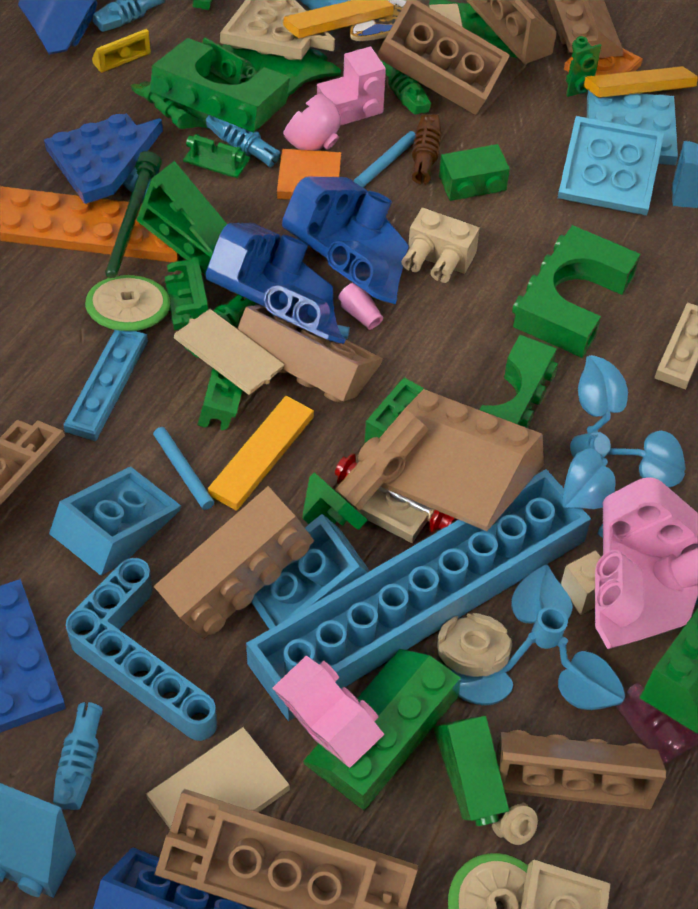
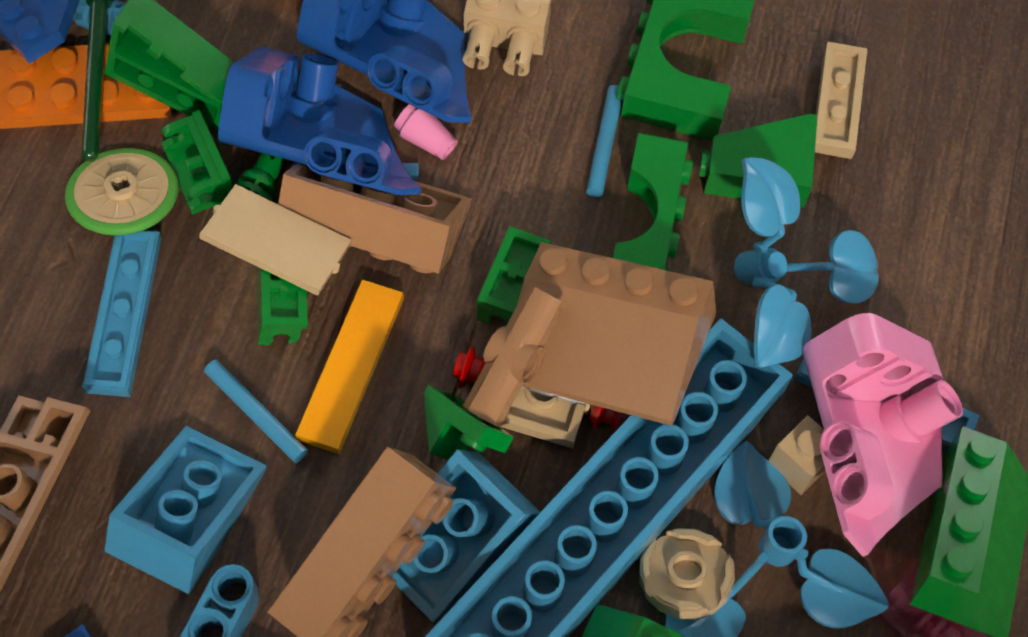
camera: 15 degrees left, 10 degrees up
none -> dark azure bar [586,85,622,198]
none -> green slope [698,114,818,208]

